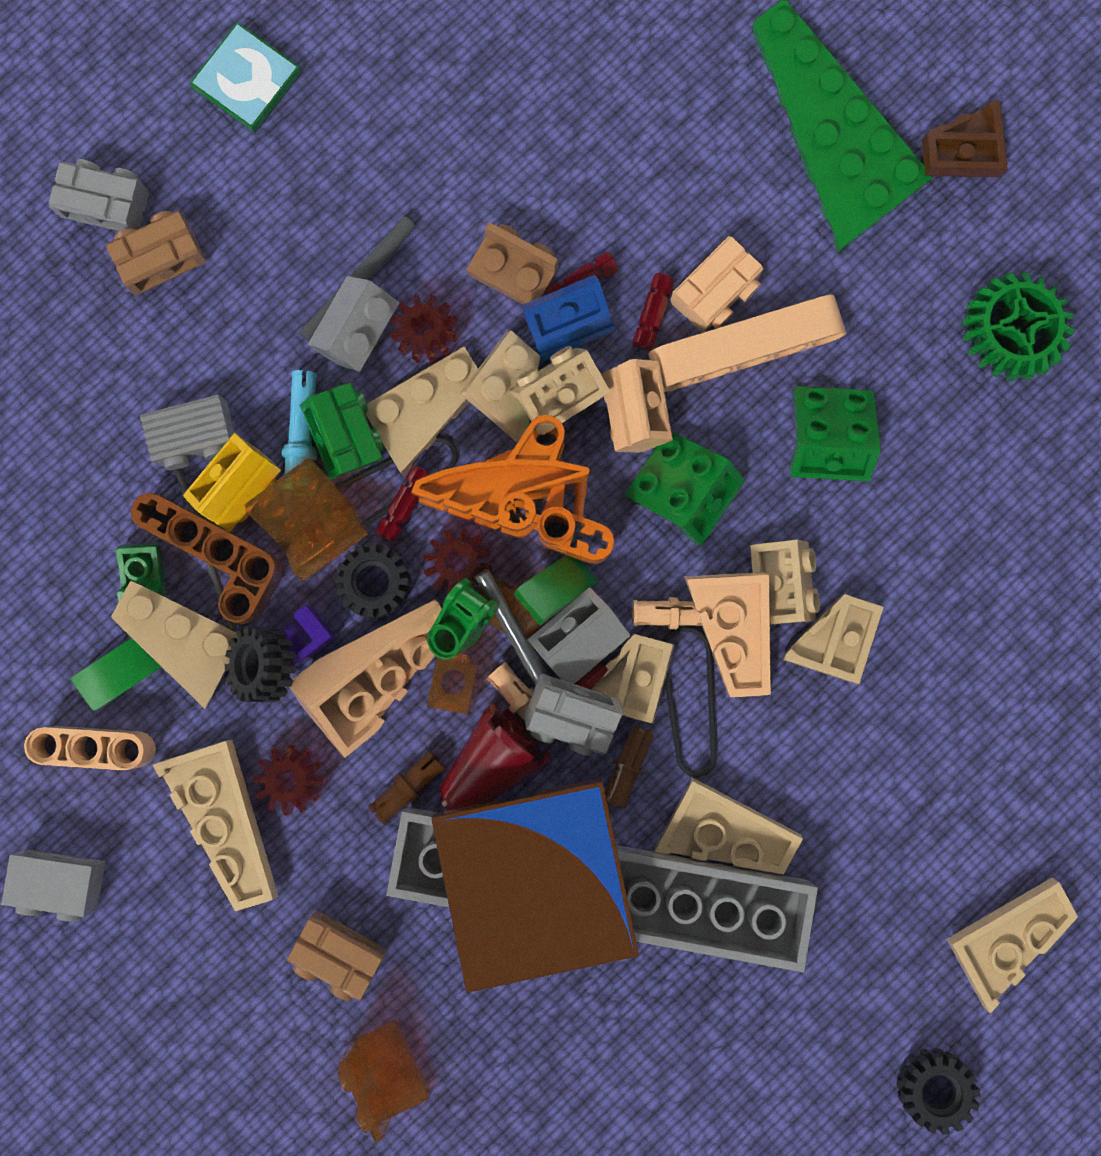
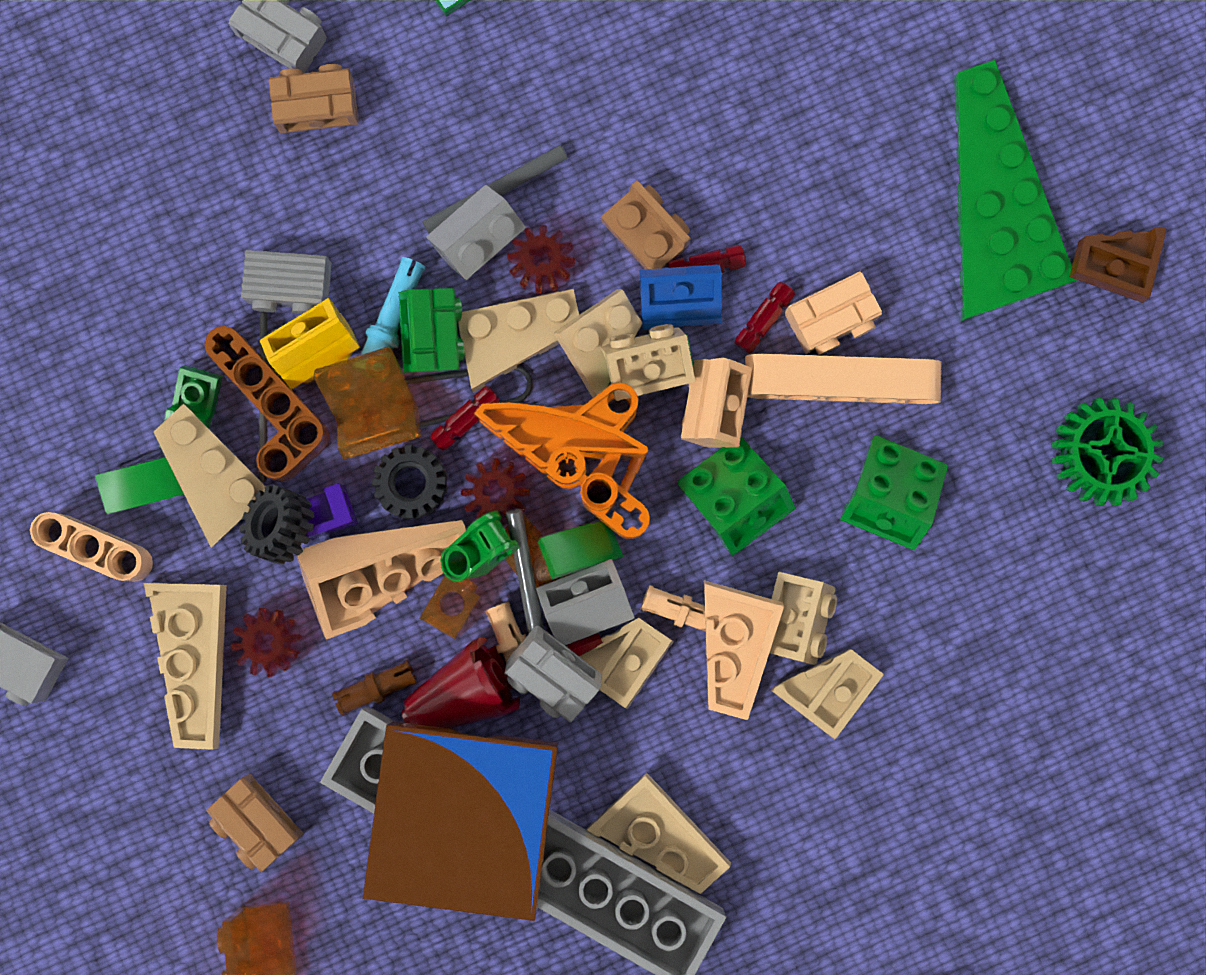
camera: 15 degrees right, 0 degrees up
reddish brown axle [605,726,654,809] -> none
black piece [662,626,717,777] -> none

